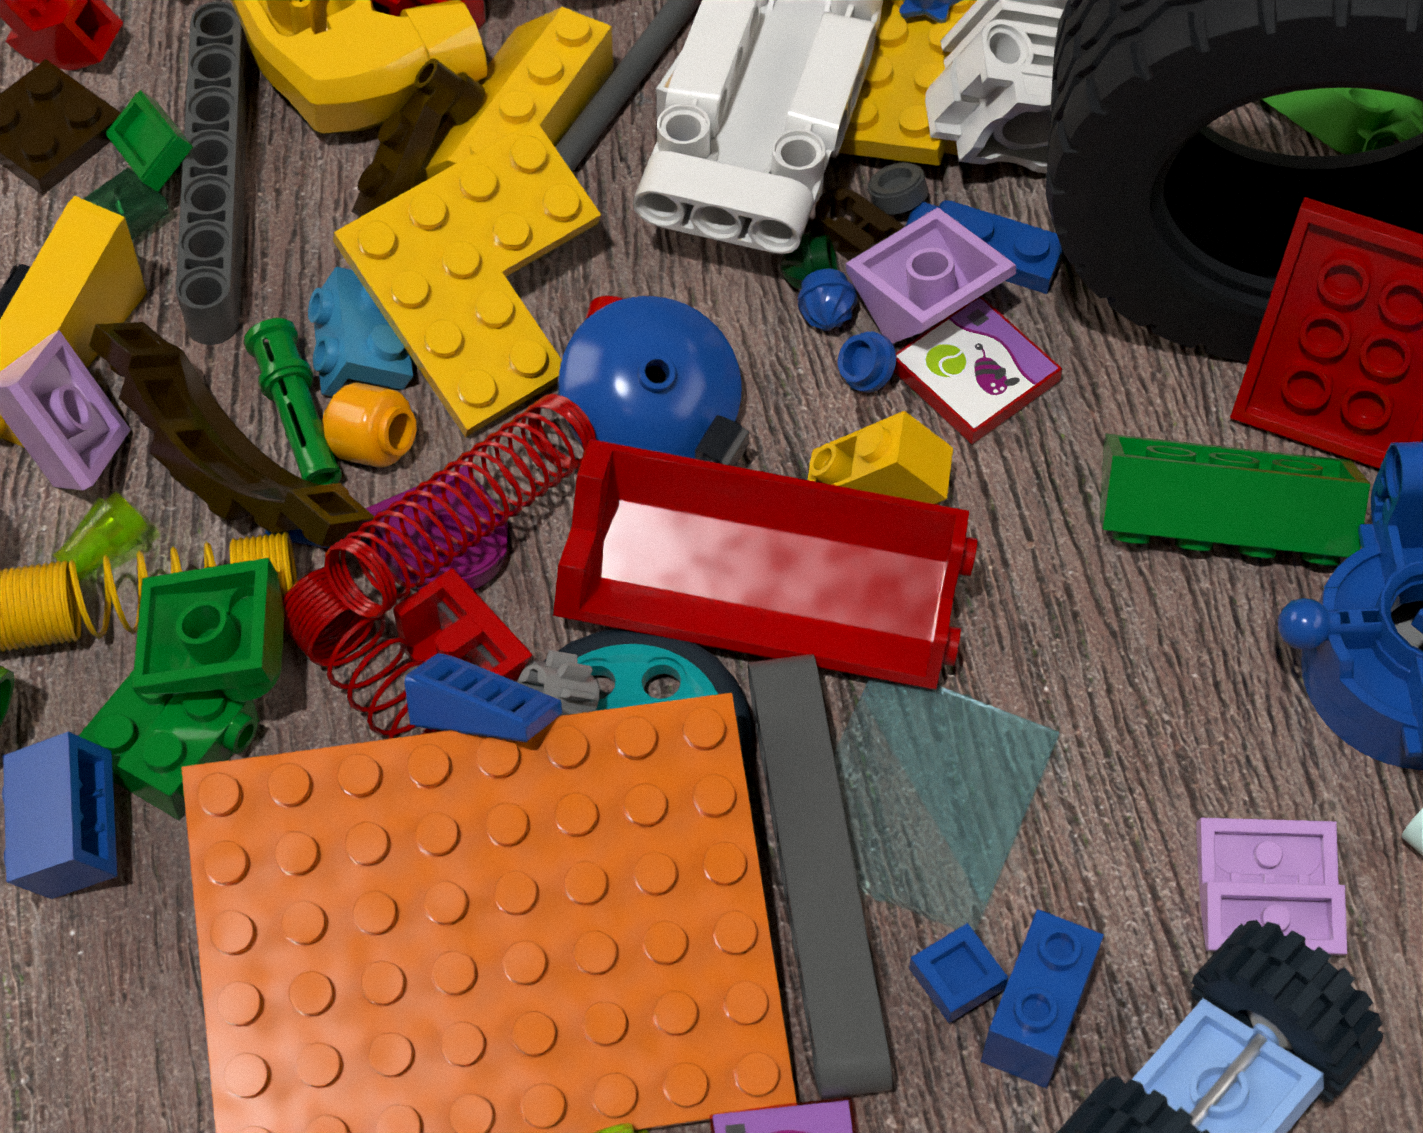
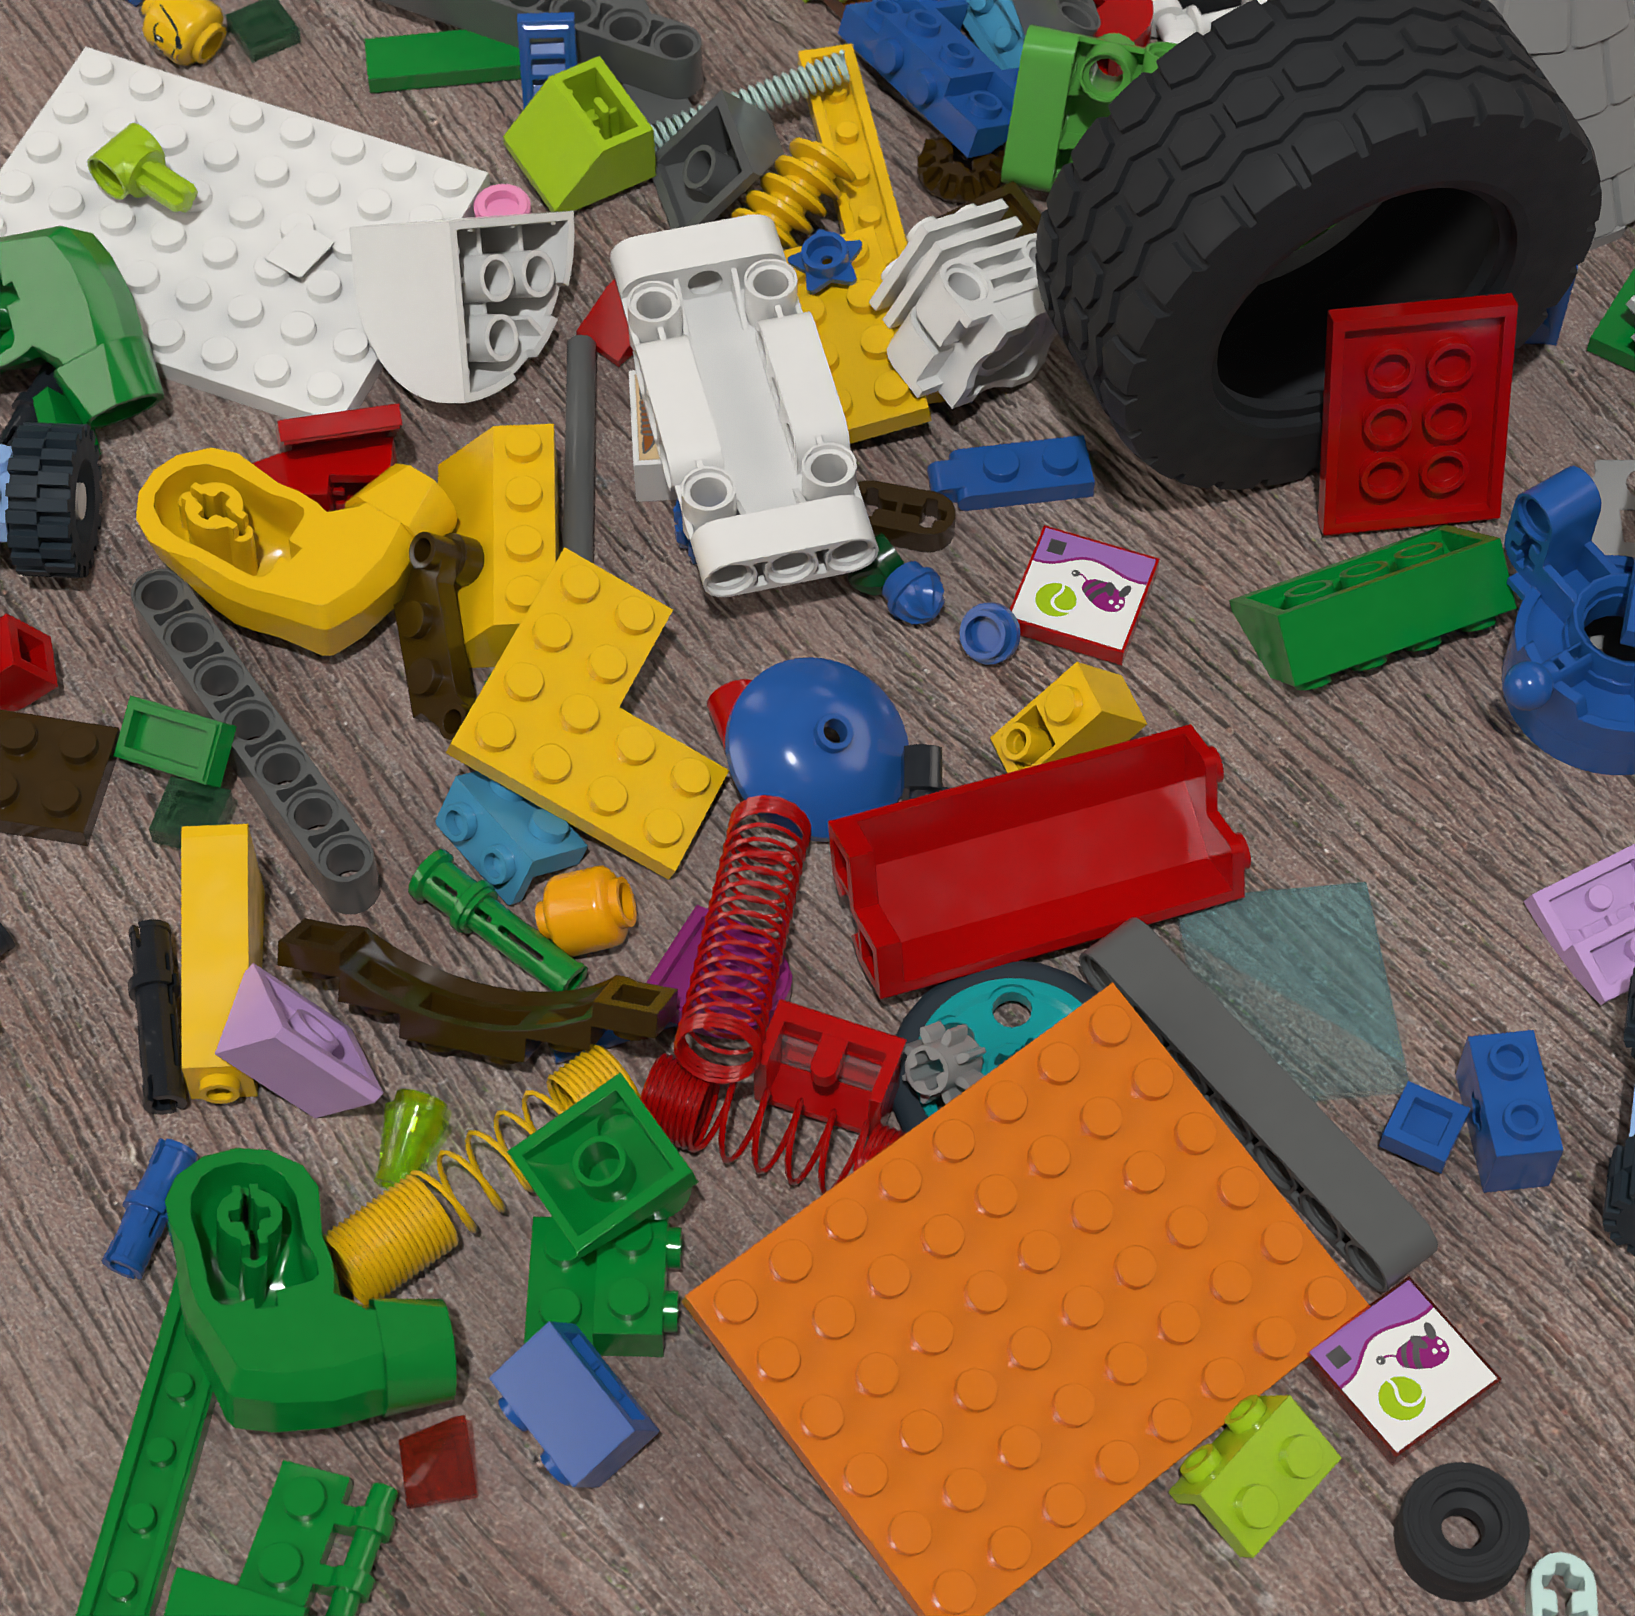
camera: 30 degrees left, 0 degrees up
blue slope [405,653,563,742] -> none
lavender slope [846,207,1016,344] -> none
dark grey tile [867,163,928,214] -> none

